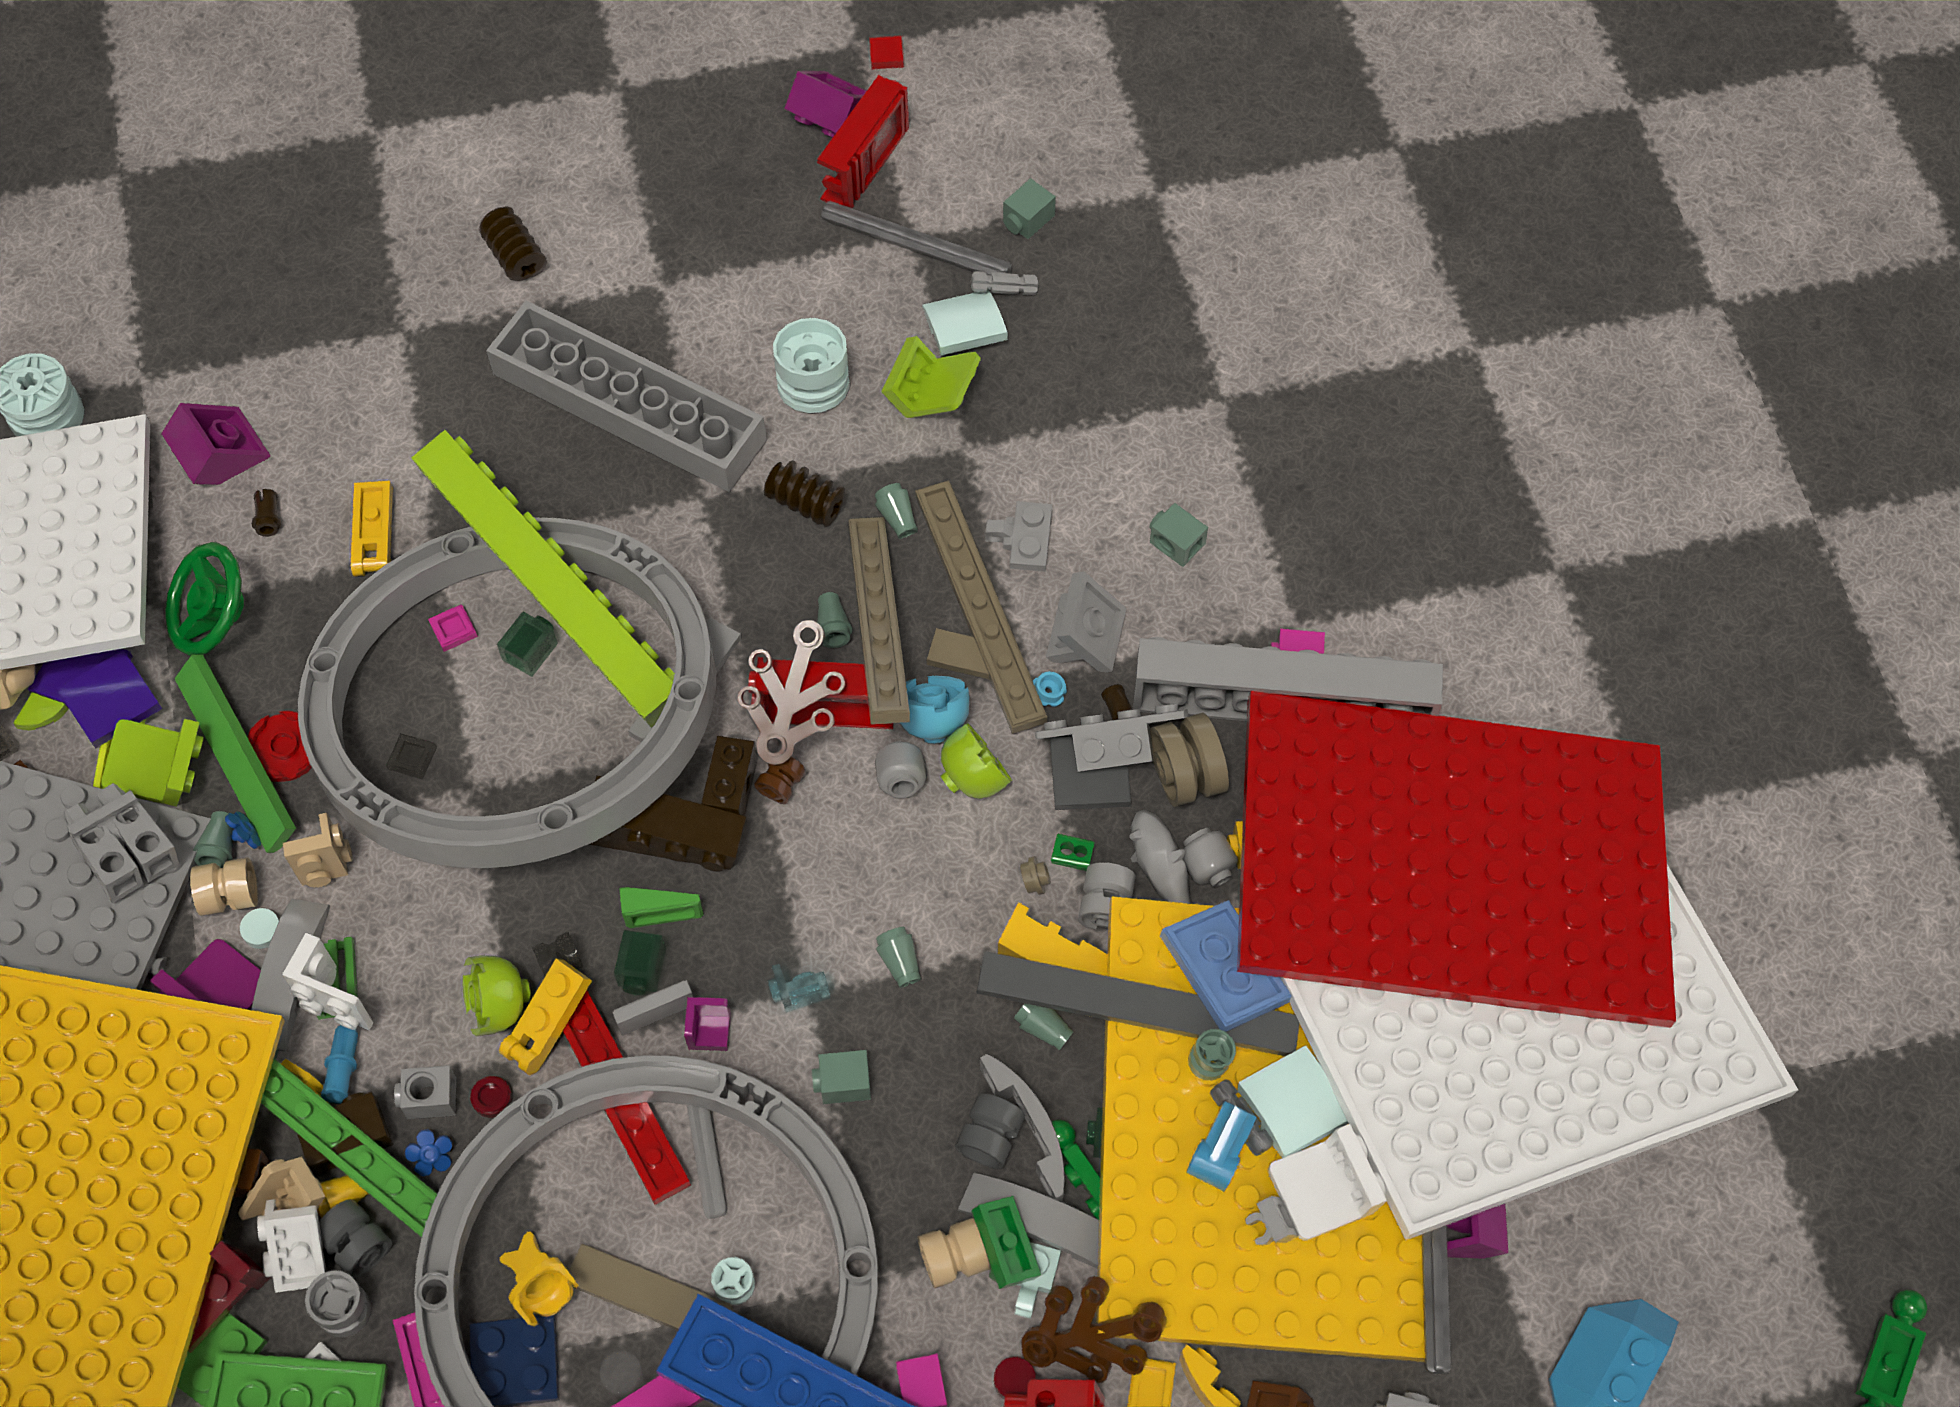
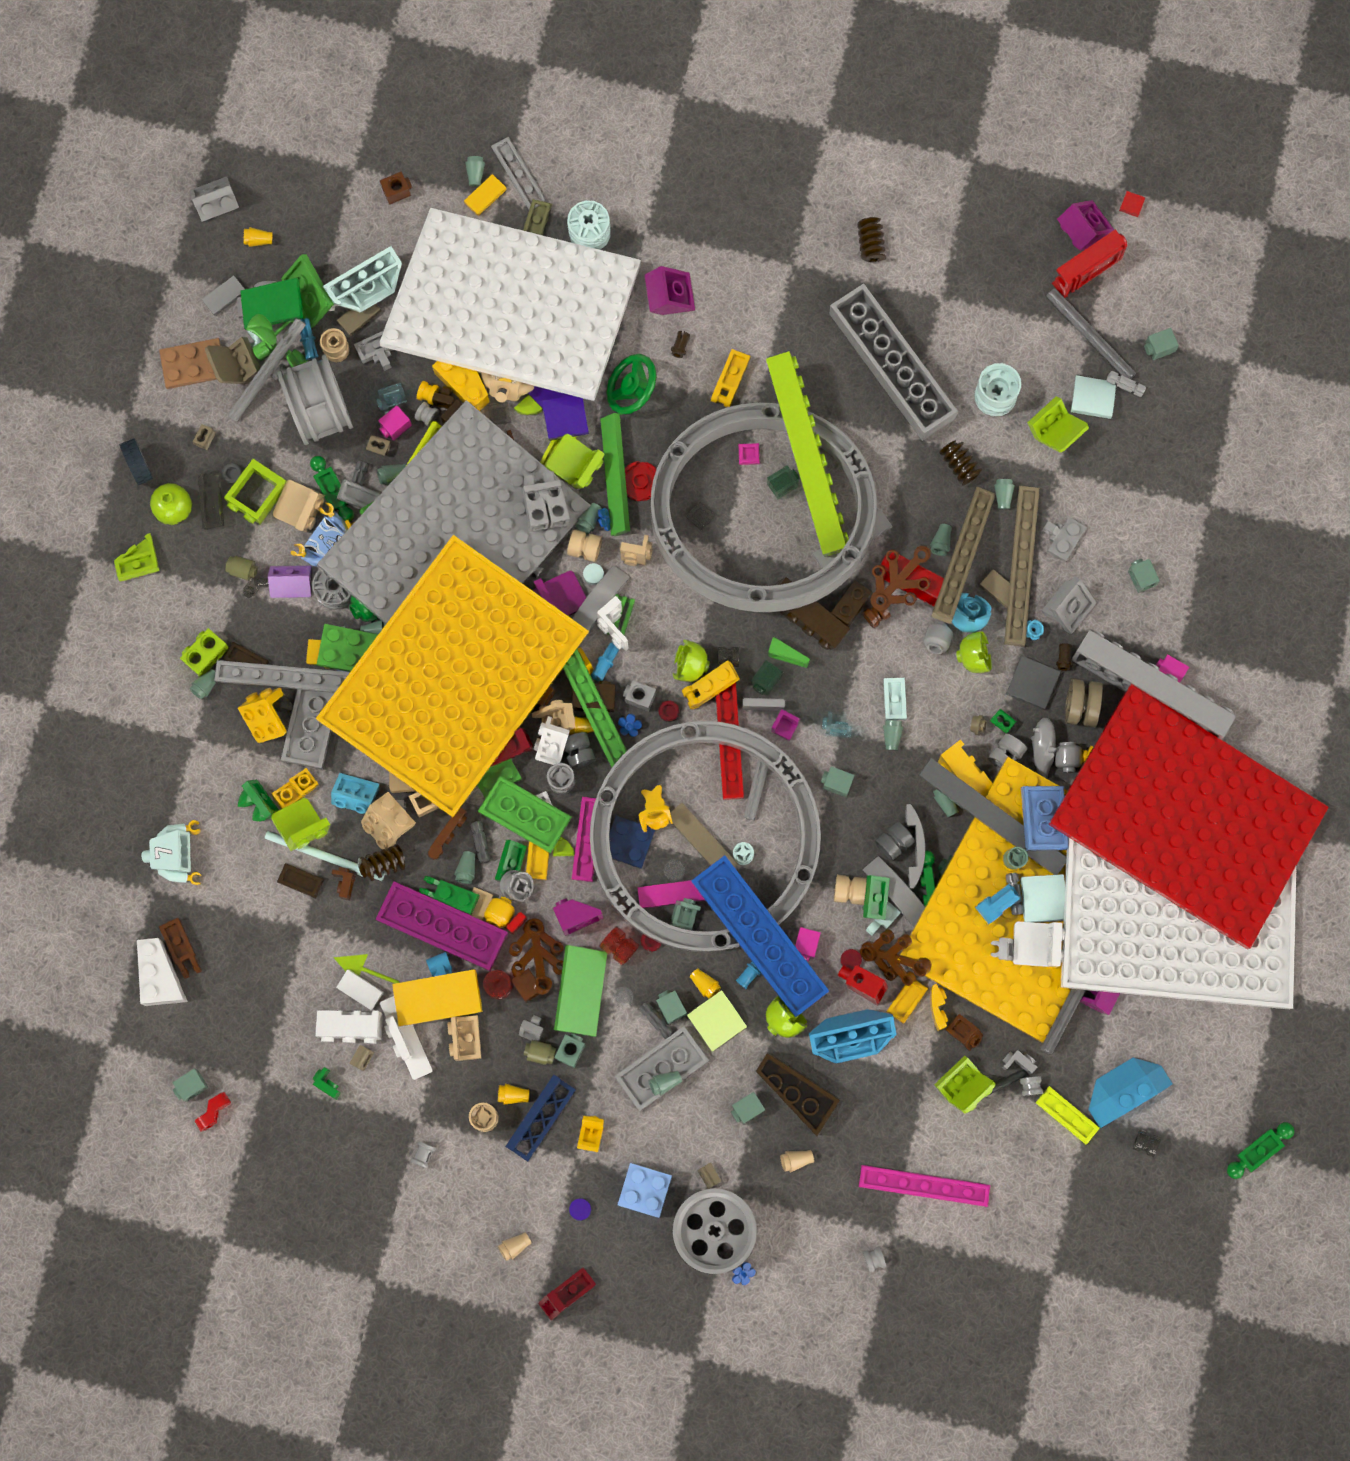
camera: 30 degrees right, 15 degrees up
light grey bracket [1035,703,1189,772] -> none
none -> light aqua plate [883,678,907,720]

